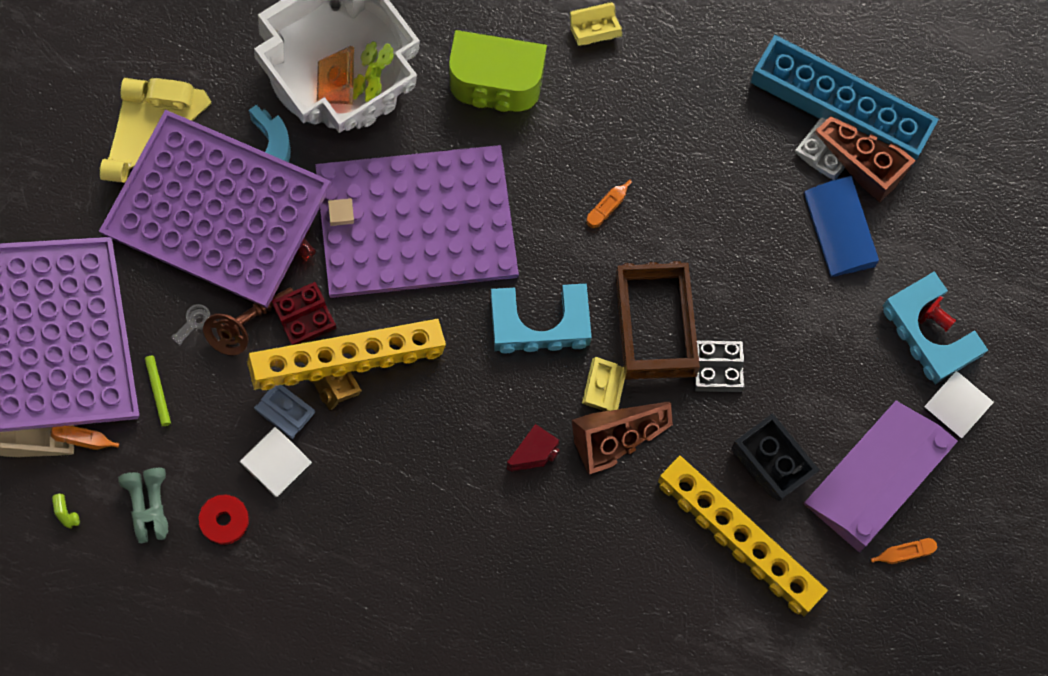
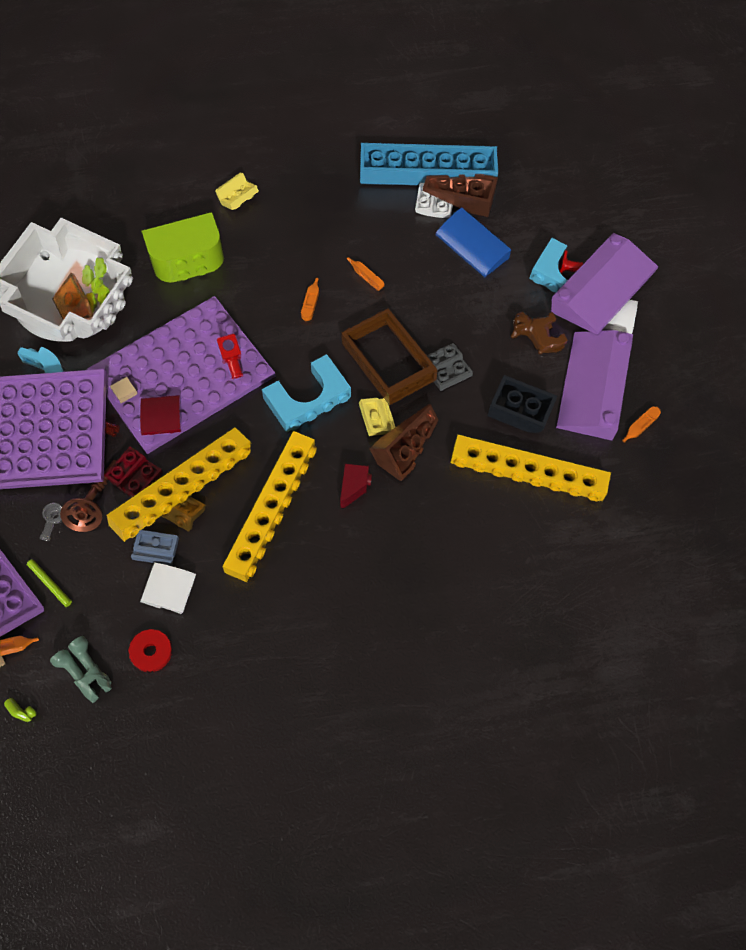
camera: 25 degrees left, 5 degrees down
none -> dark red slope [140,395,181,435]
none -> red bracket [217,334,244,379]
none -> yellow brick [223,431,317,582]
none -> orange piece [347,257,385,291]
none -> reddish brown animal [511,311,568,355]
none -> medium lavender slope [551,233,658,335]

